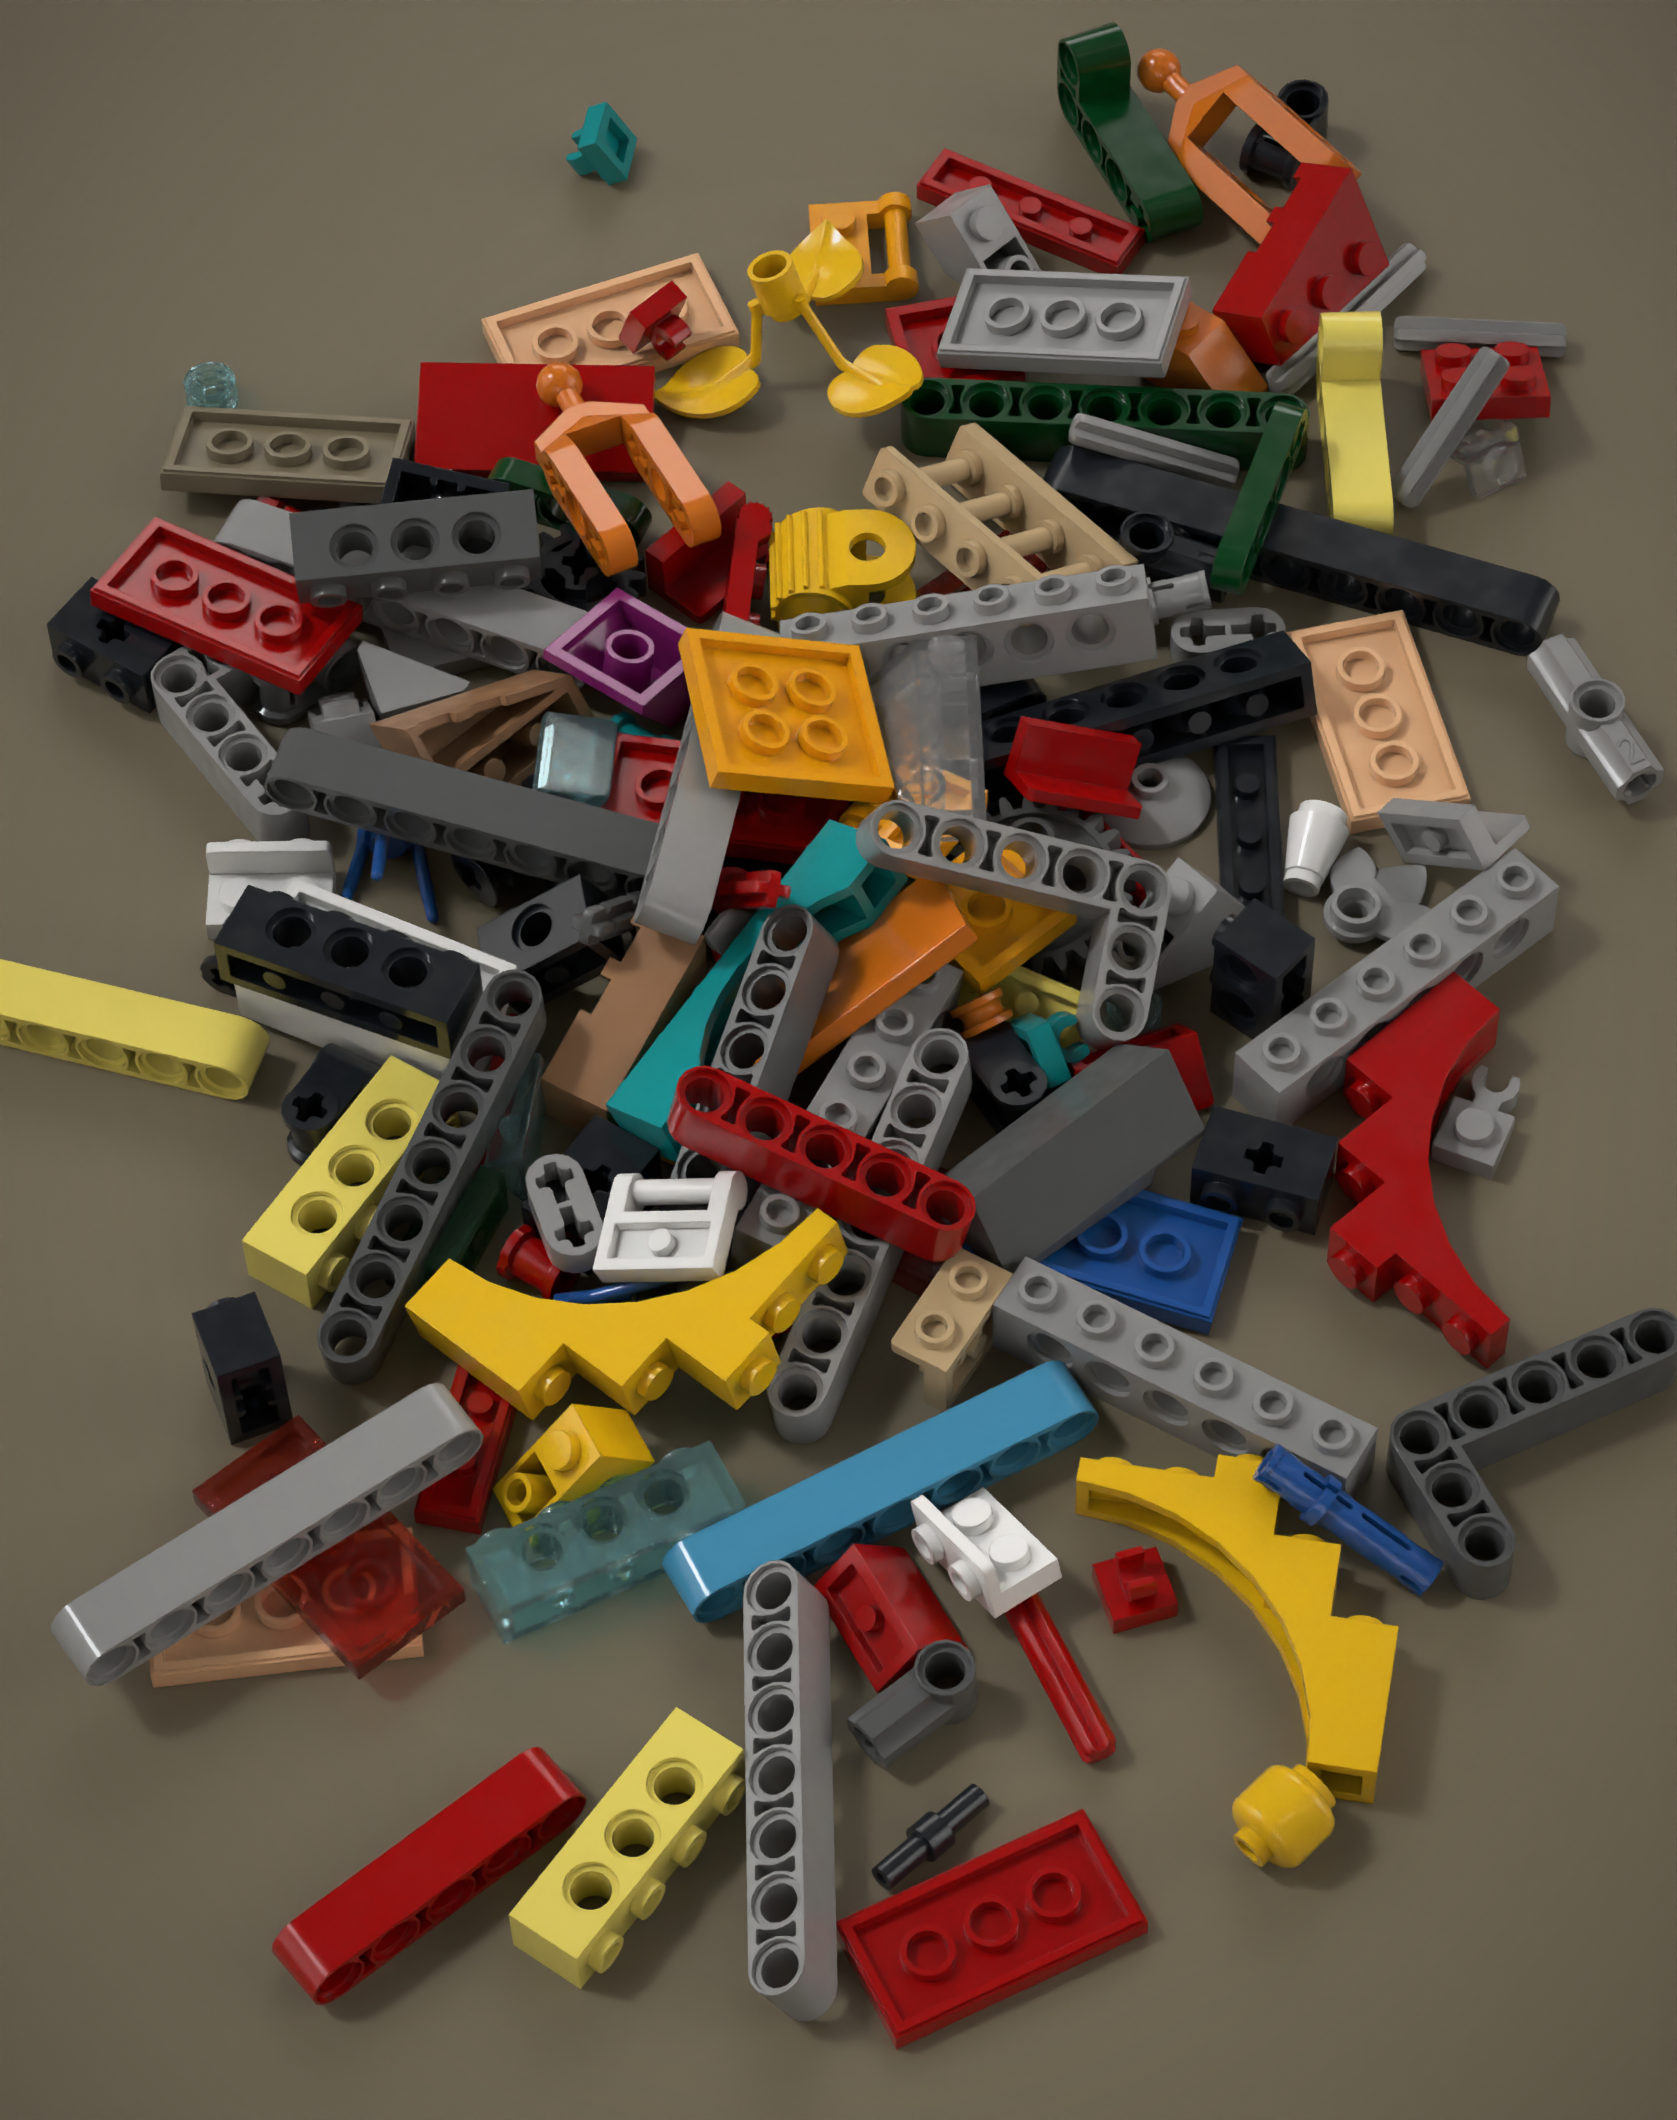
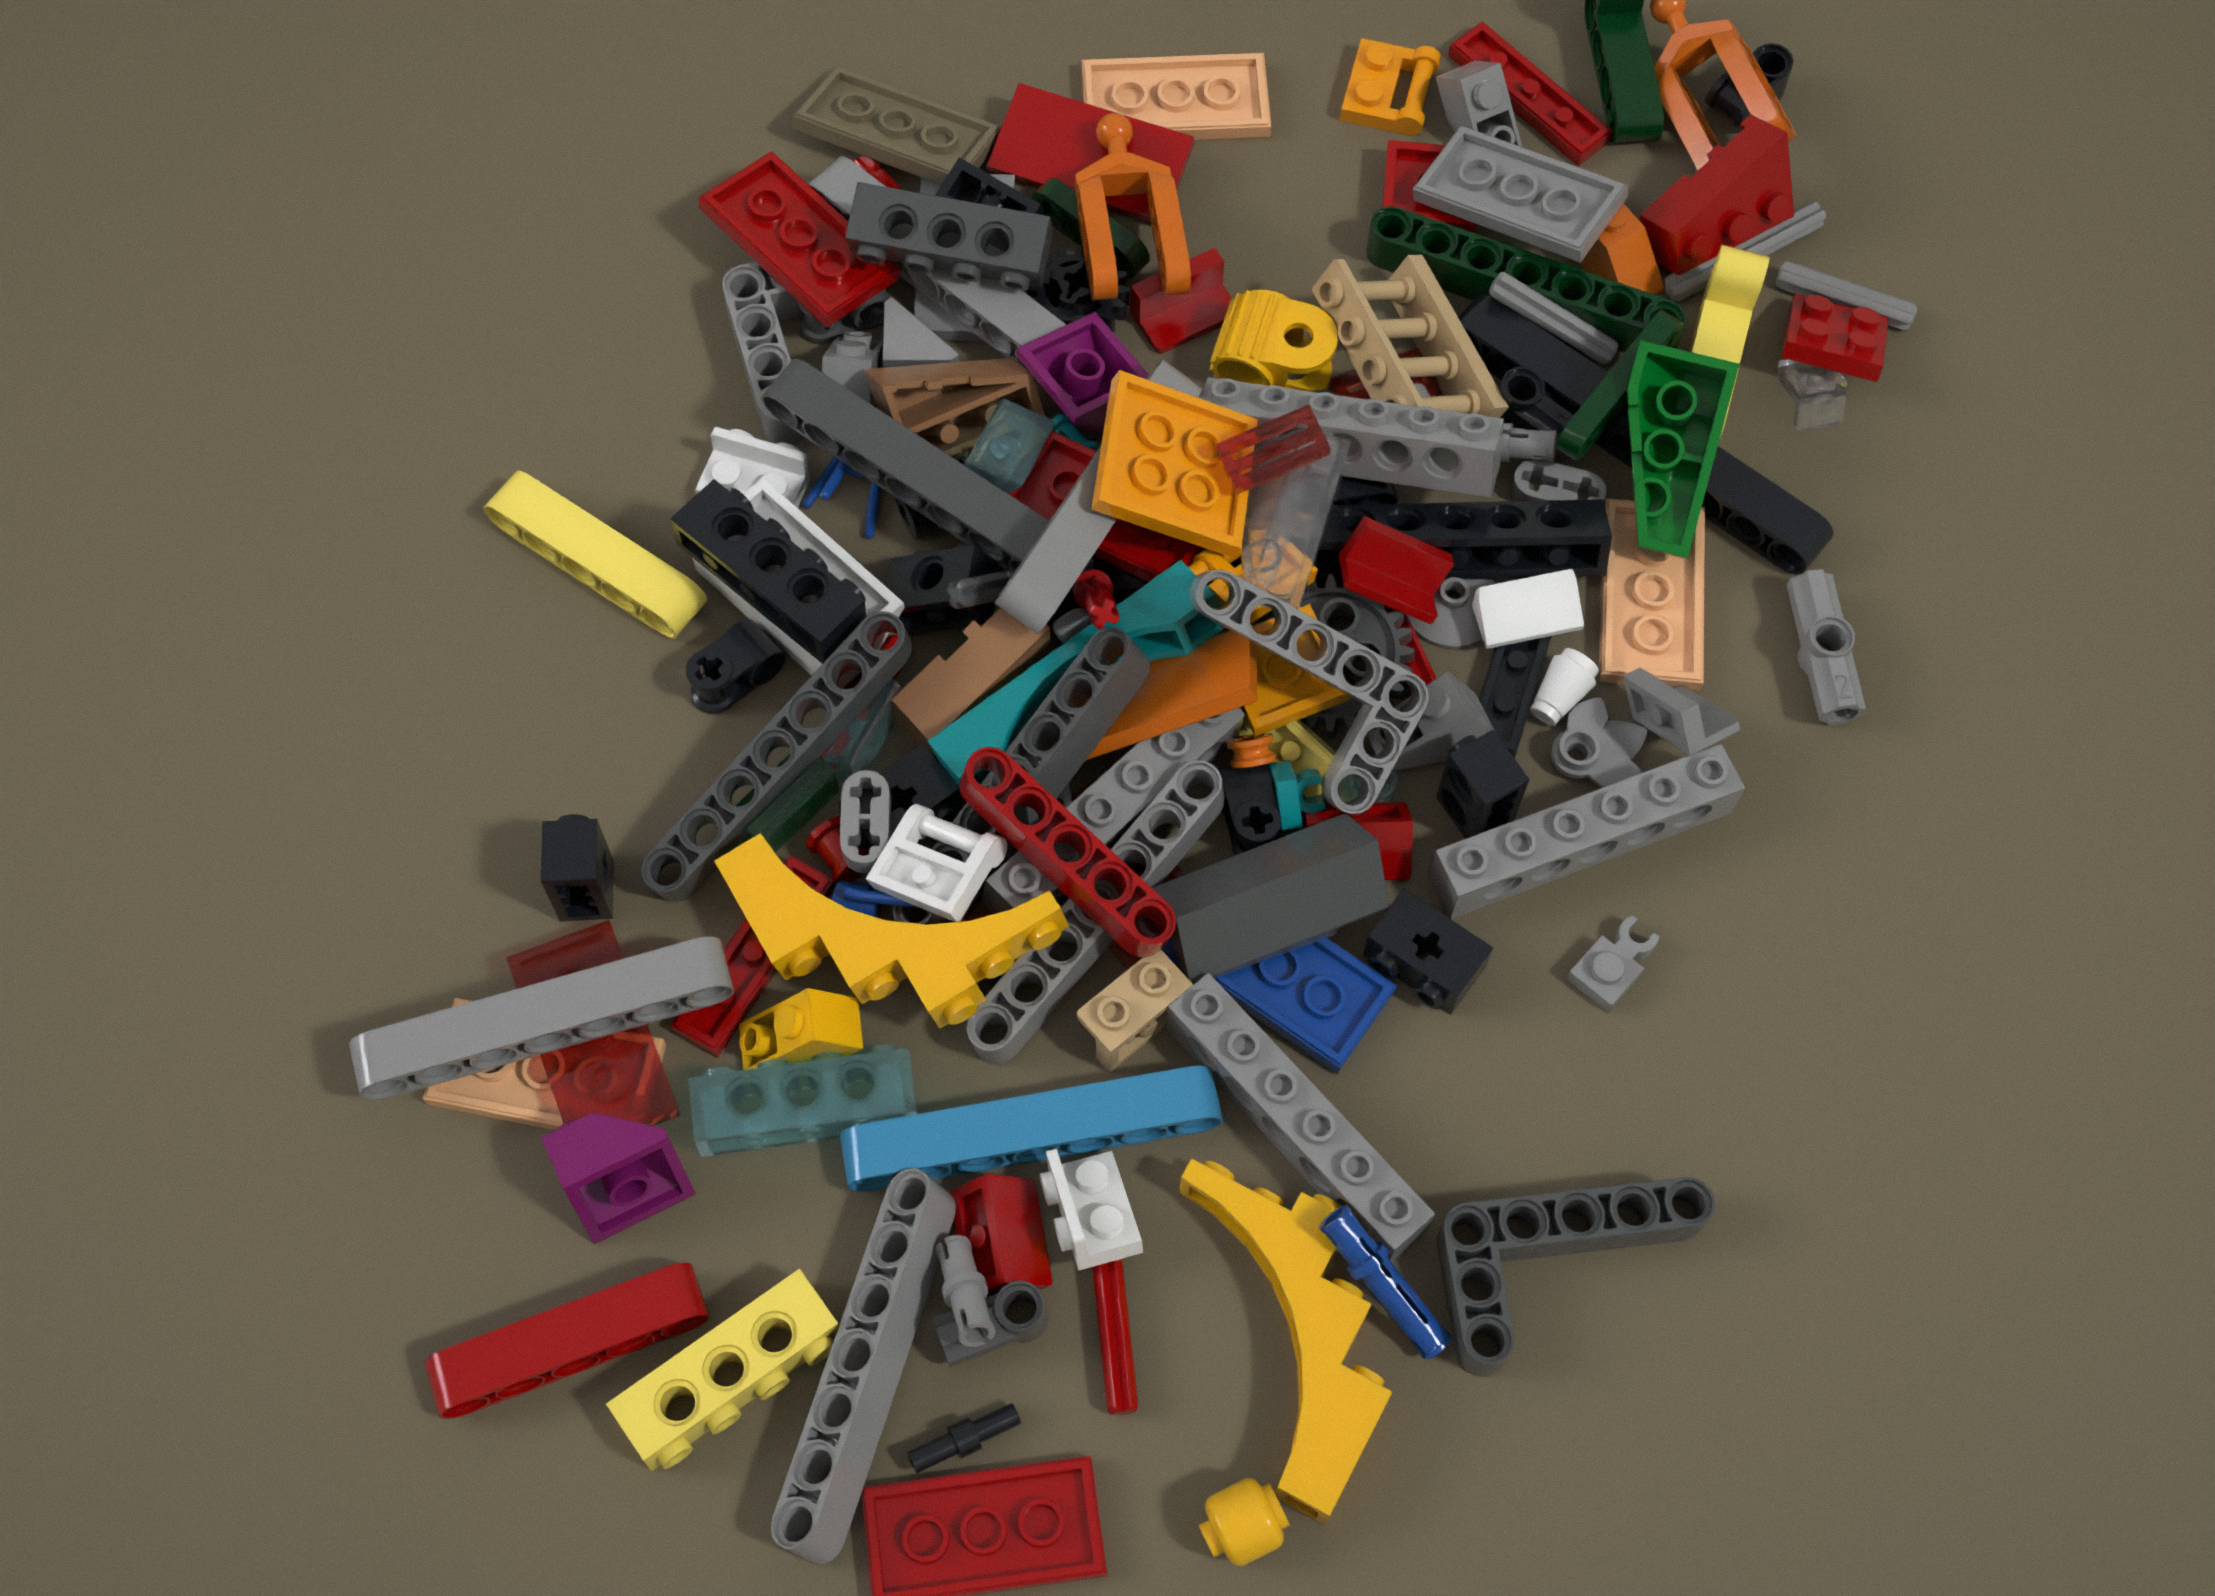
camera: 15 degrees right, 10 degrees up
black brick [46,577,184,714] -> none
clear light blue bush [183,362,239,409] -> none
light yellow brick [242,1055,461,1309] -> none
red tile [618,280,692,361] -> none
yellow plant [655,219,924,419] -> none
red hinge [722,501,773,626] -> none
red tile [1092,1545,1178,1634] -> none
red arch [1327,971,1510,1369] -> none
light grey axle [1391,346,1510,509] -> none
none -> magenta slope [541,1112,696,1244]
none -> light grey pin [935,1235,996,1347]
none -> clear red tile [1215,404,1331,495]
none -> white slope [1472,569,1584,649]
none -> green wedge [1627,340,1739,559]

